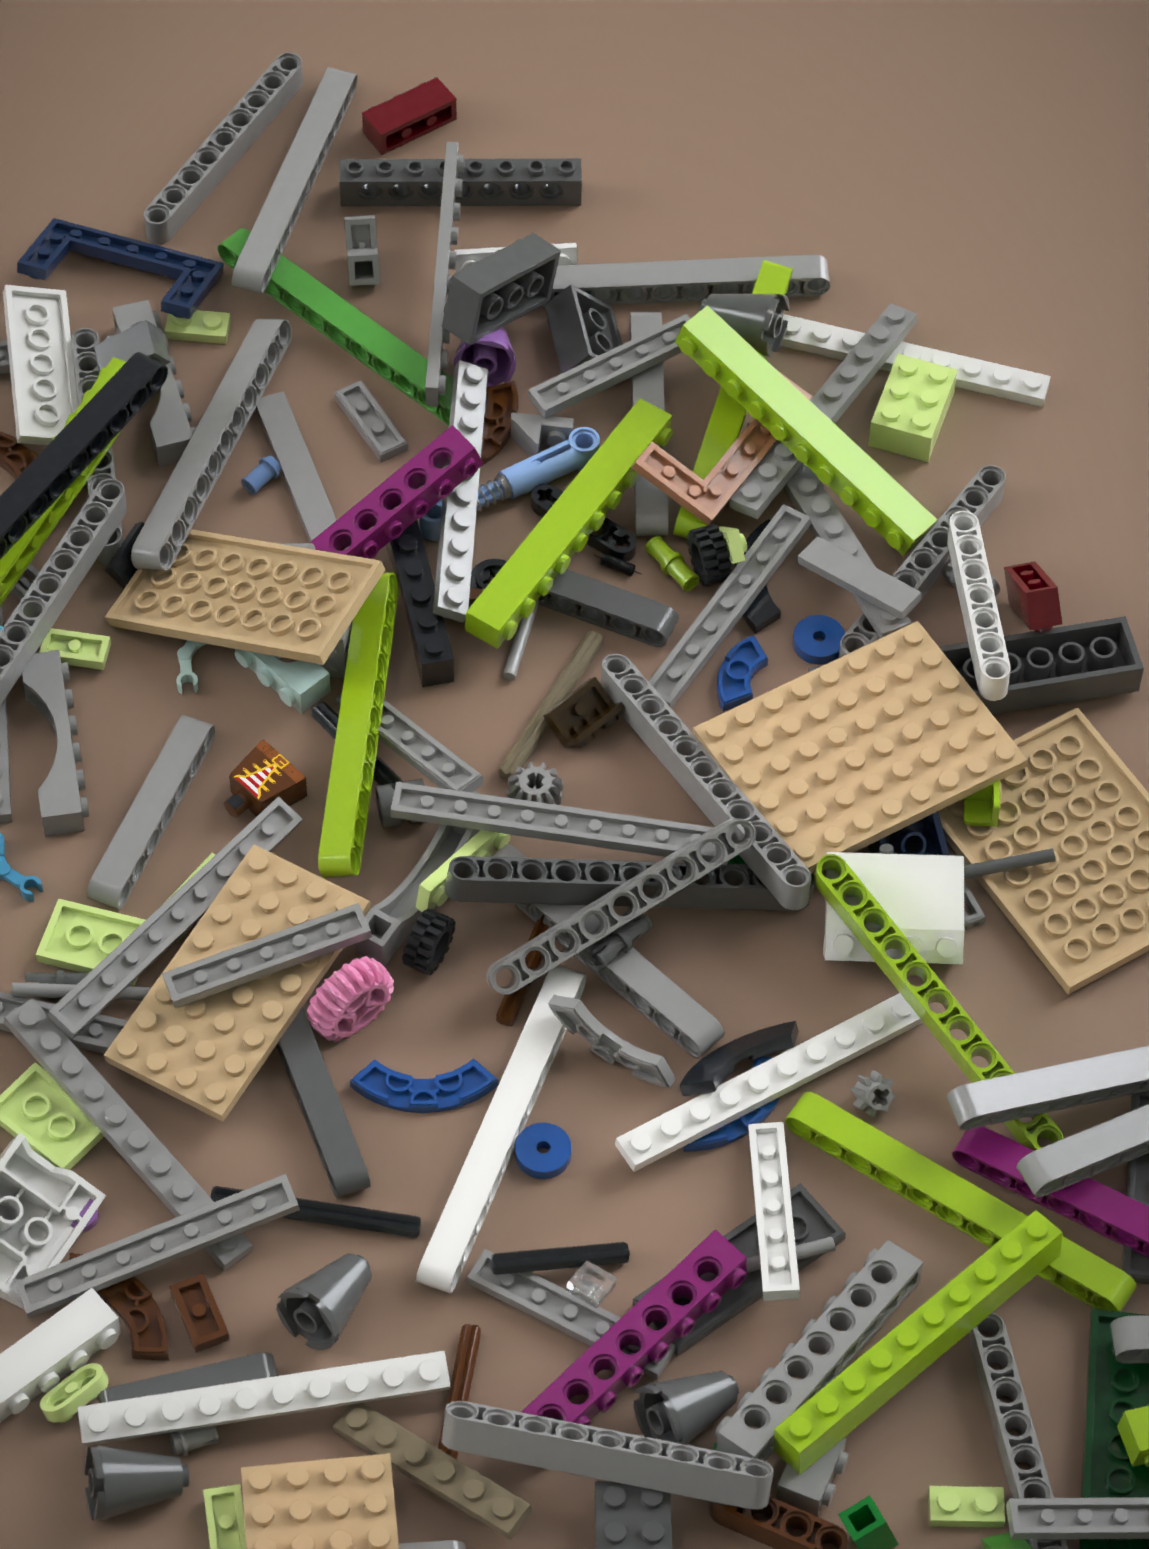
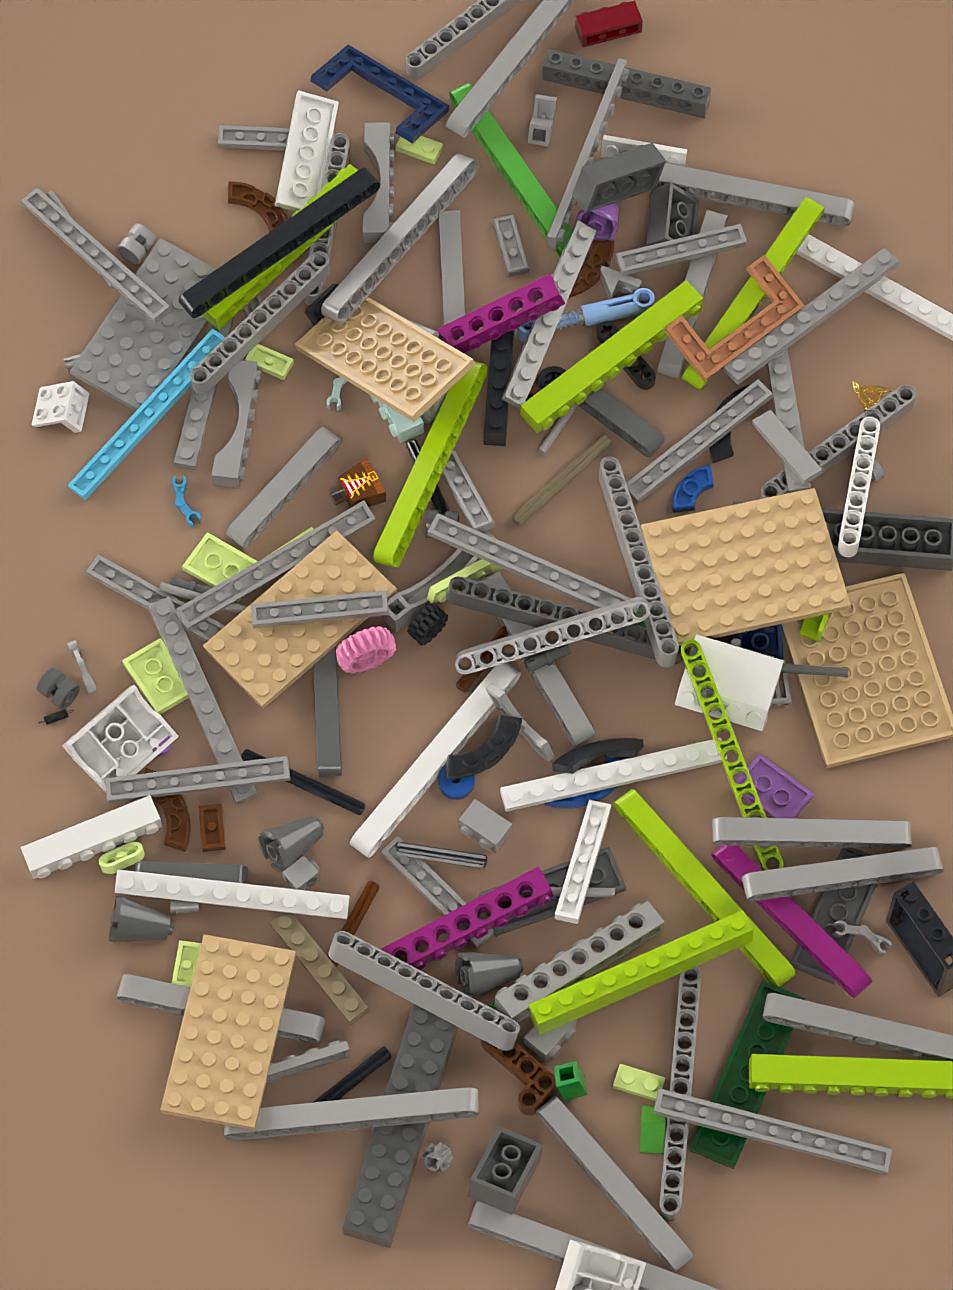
camera: 20 degrees right, 10 degrees up
brick [94,320,170,371] -> none
medium blue pin [241,455,282,495] -> none
blue tile [350,1058,498,1113] -> none
light grey gear [507,761,563,805] -> none
dark brown bracket [543,677,625,748] -> none
clear tile [566,1261,617,1309] -> none
black piece [594,553,643,576] -> none
lime pin [645,536,700,592] -> none
brick [675,305,937,557] -> none
black tyre [687,524,732,586] -> none
dark grey cone [699,294,790,357] -> none
yellowish green plate [719,526,747,564] -> none
blue piece [793,615,845,665] -> none
light grey gear [850,1070,896,1117] -> none
yellowish green brick [868,354,957,462] -> none
dark red brick [1004,561,1063,632] -> none
none -> light grey brick [282,856,320,891]
none -> black tile [445,715,523,778]
none -> light grey brick [459,799,513,853]
none -> medium lavender tile [731,753,814,819]
none -> clear yellow piece [852,379,893,412]

